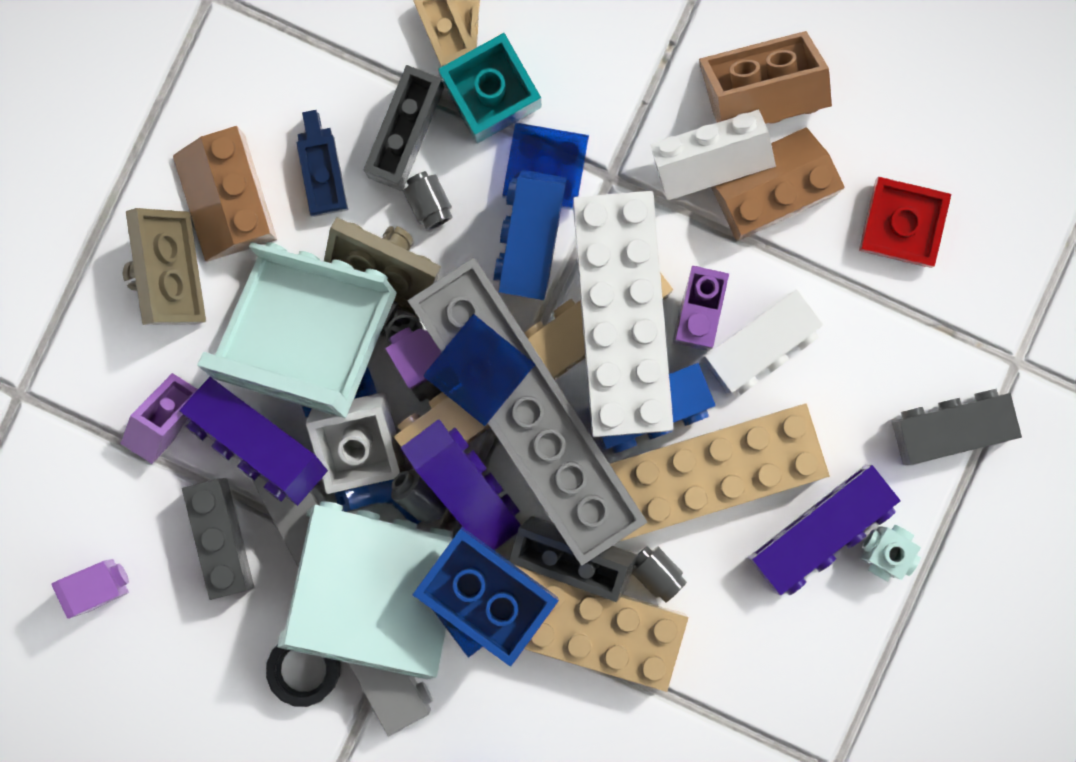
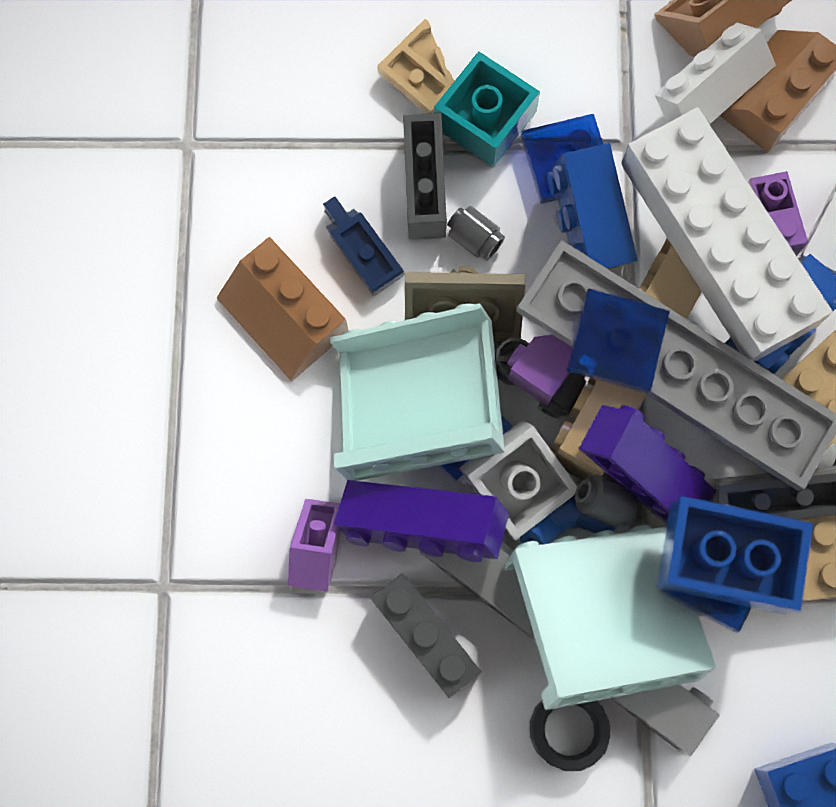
camera: 25 degrees left, 10 degrees down
medium lavender slope [51,559,129,619] -> none
dark tan plate [122,208,206,325] -> none

